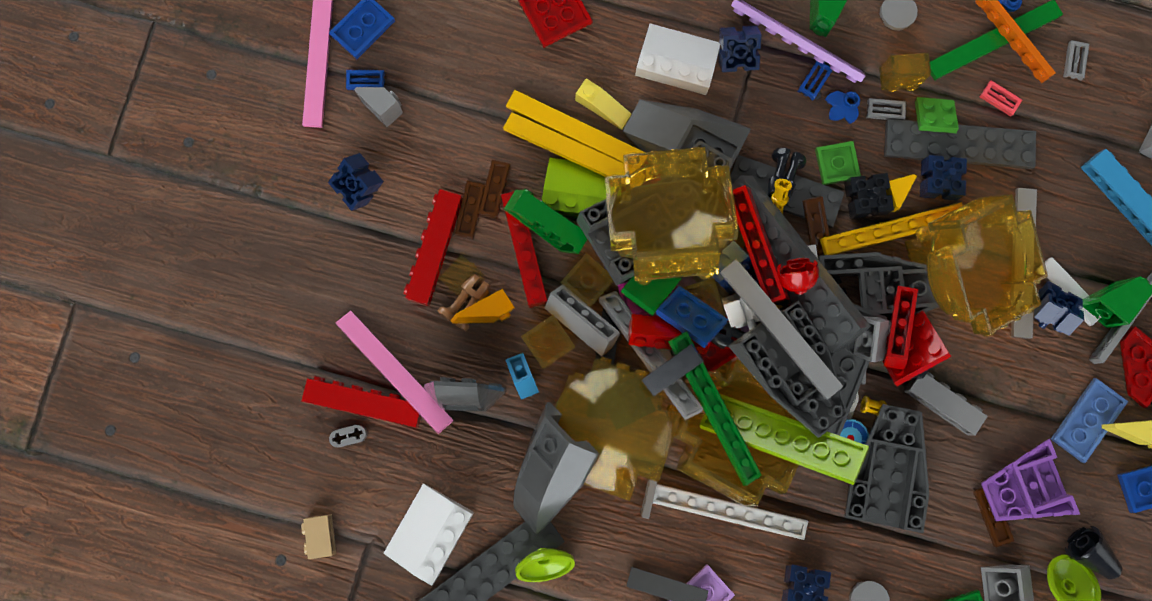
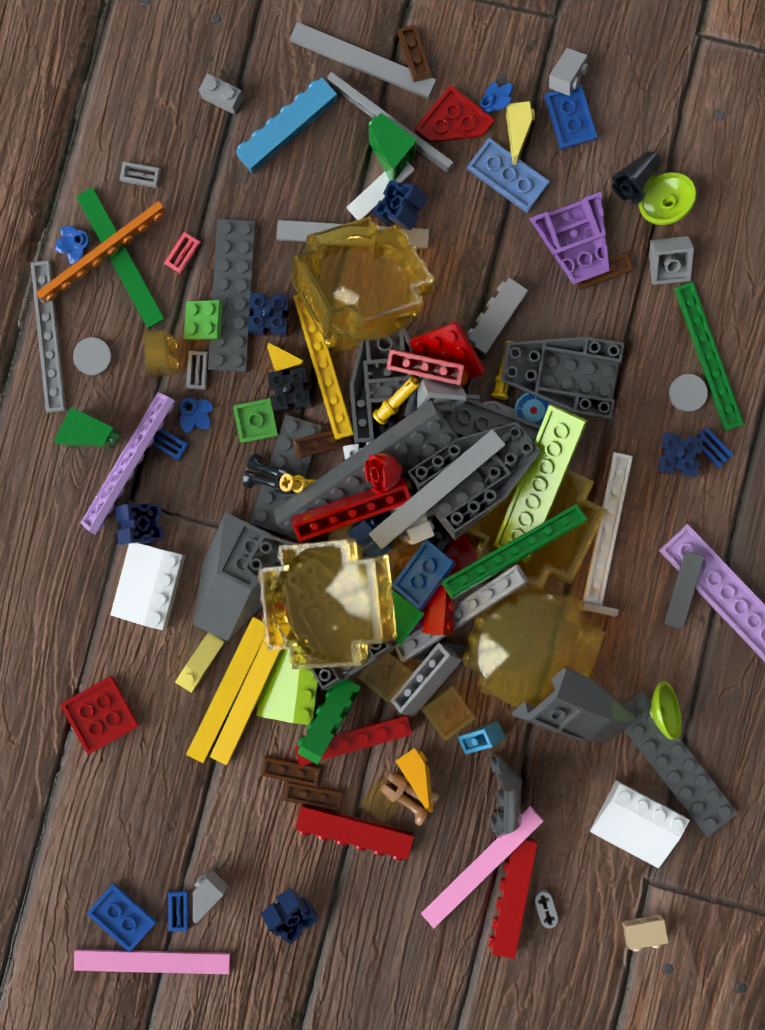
camera: 80 degrees left, 5 degrees up
black tile [642,344,704,396] -> none
none -> yellow pin [373,376,420,424]

